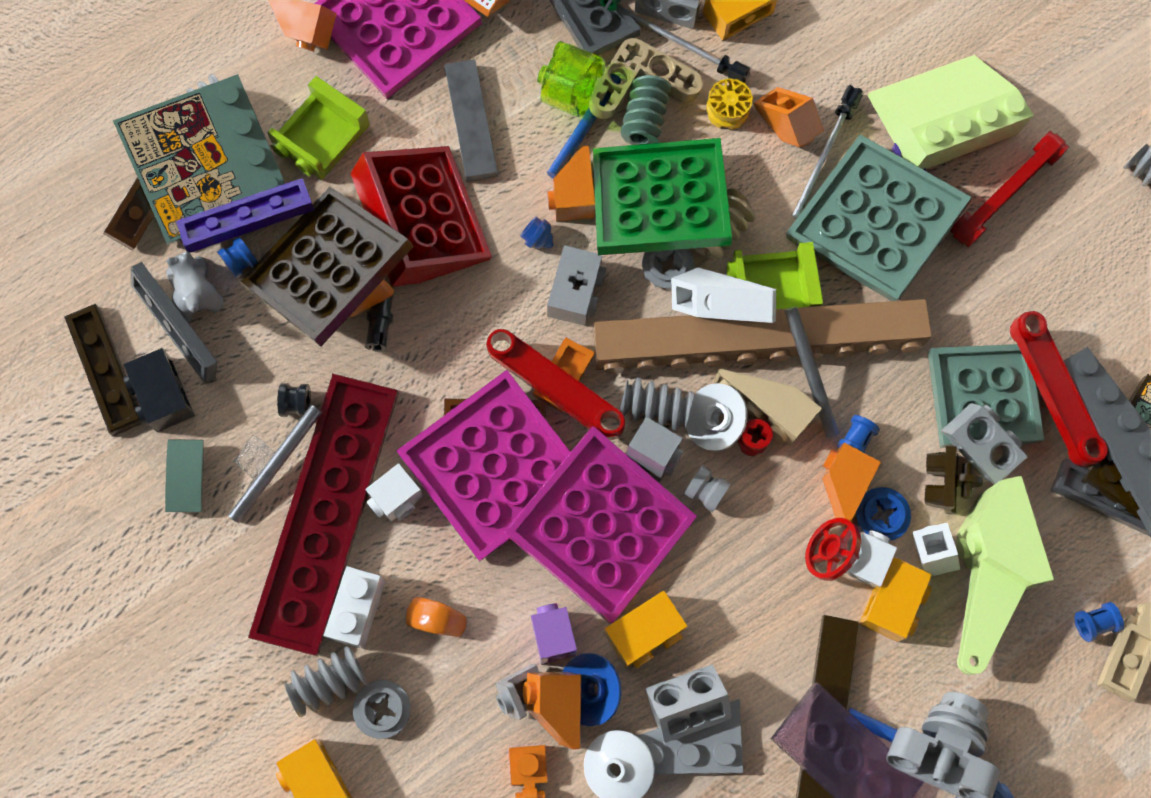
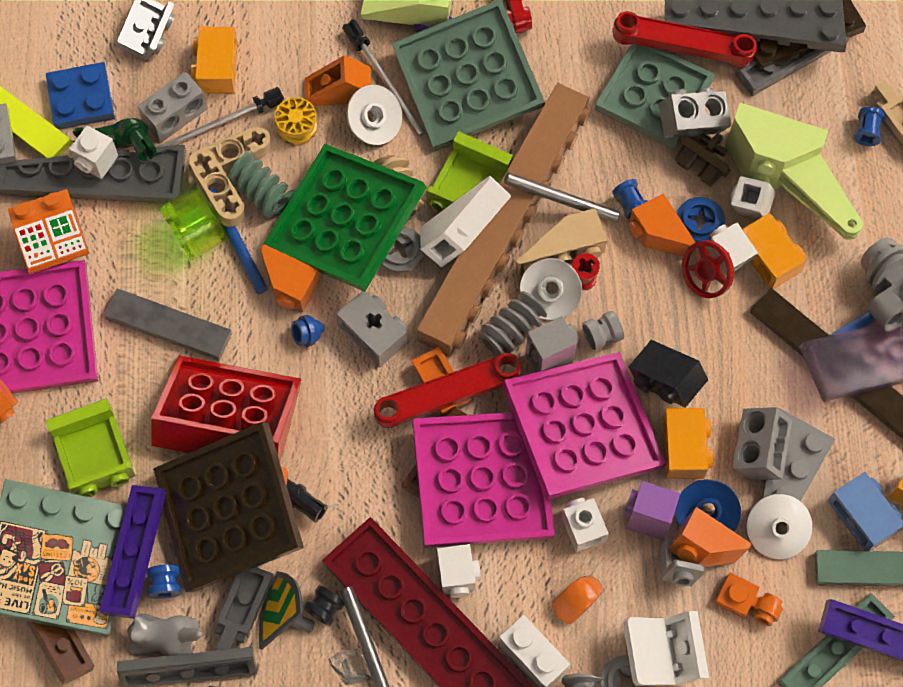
camera: 55 degrees left, 5 degrees down
none -> dark grey hinge [215,567,274,650]
none -> shield [259,571,315,650]
none -> white dish [347,85,402,145]
none -> white brick [561,498,609,553]
none -> white bracket [623,611,709,686]
none -> black brick [628,340,708,408]

